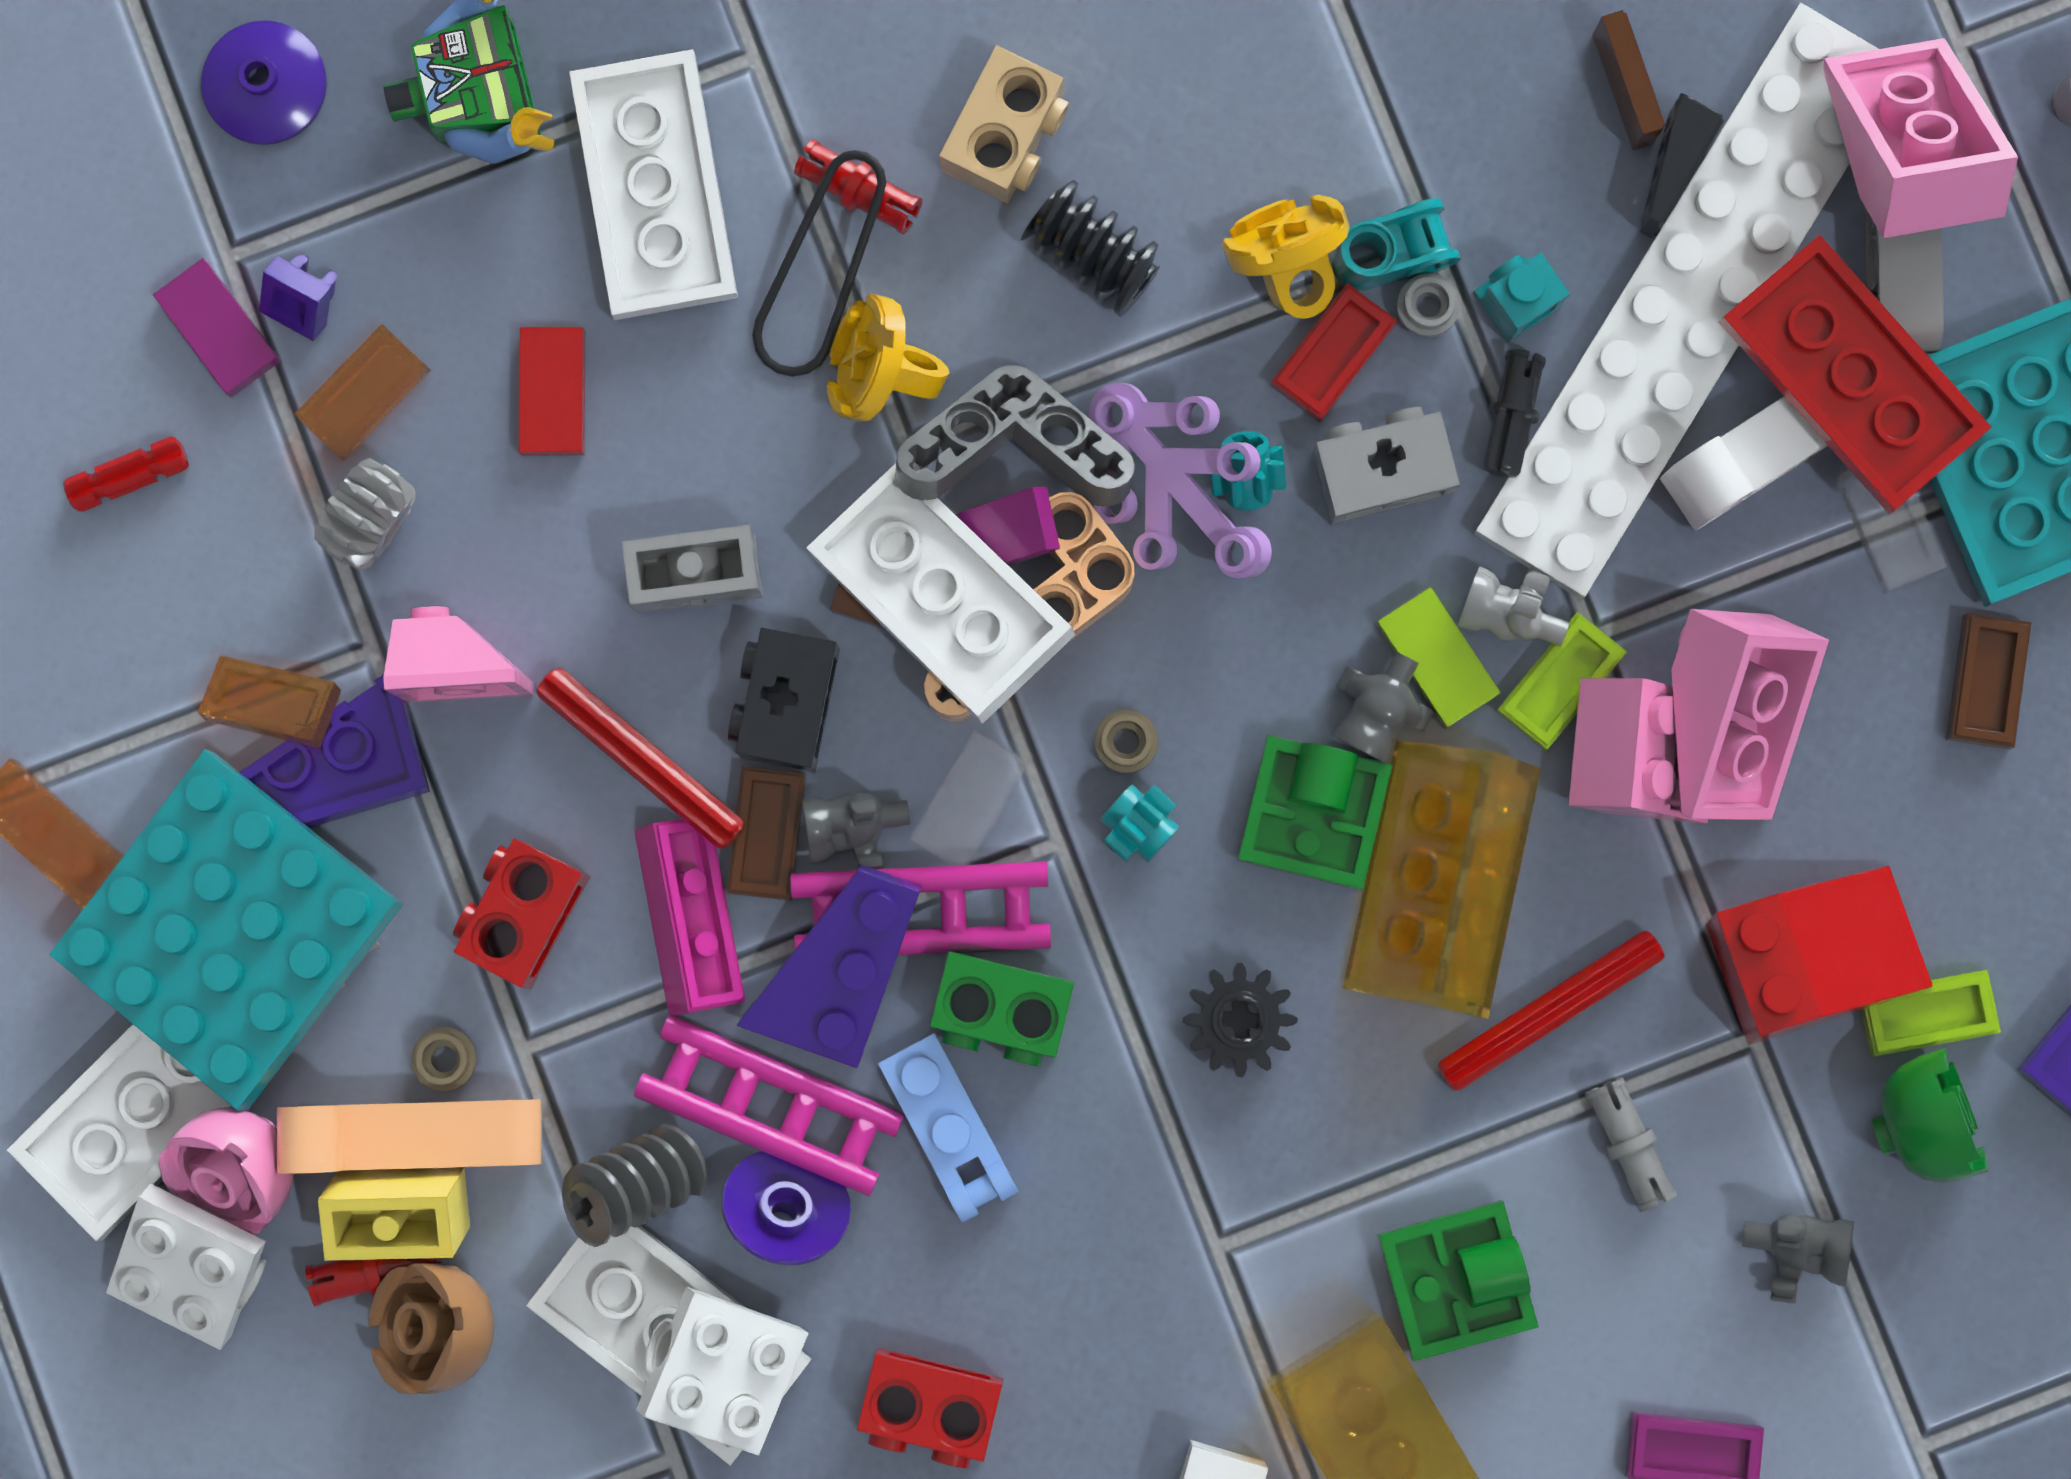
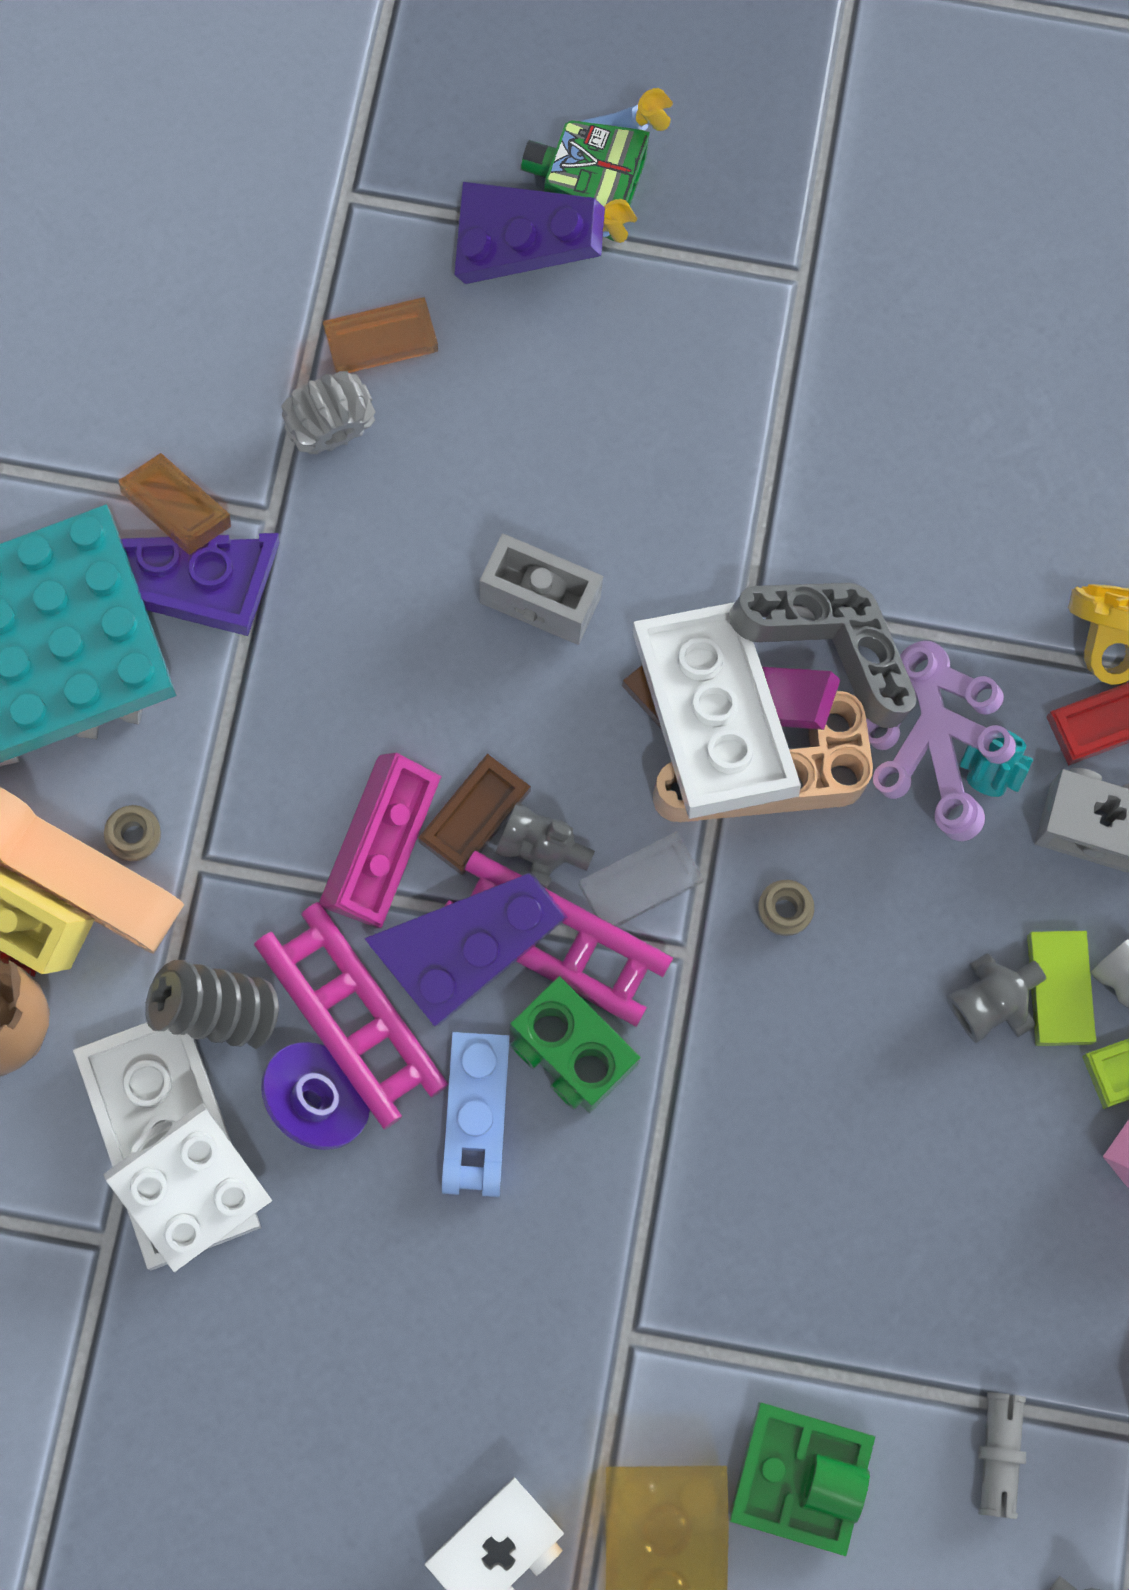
camera: 20 degrees right, 10 degrees down
red axle [63,437,189,512] -> none
magenta tile [153,257,281,398] -> none
dark purple dish [201,21,327,145] -> none
dark purple tile [259,254,337,341] -> none
bright pink slope [383,606,534,702] -> none
red brick [453,838,591,989] -> none
red tile [518,327,586,456] -> none
red axle [536,668,744,849] -> none
white plate [569,49,738,320] -> none
black brick [728,627,840,773] -> none
black piece [752,150,887,377] -> none
red pin [794,139,922,235] -> none
yellow tile [827,293,949,422] -> none
red brick [857,1348,1003,1468] -> none
tan brick [939,45,1070,204] -> none
black piece [1021,180,1160,317] -> none
teal gear [1100,785,1179,863] -> none
black gear [1182,963,1298,1077] -> none
green plate [1237,735,1392,891] -> none
clear yellow slope [1342,740,1541,1020] -> none
red axle [1438,931,1665,1091] -> none
none -> dark purple wing [454,182,605,284]

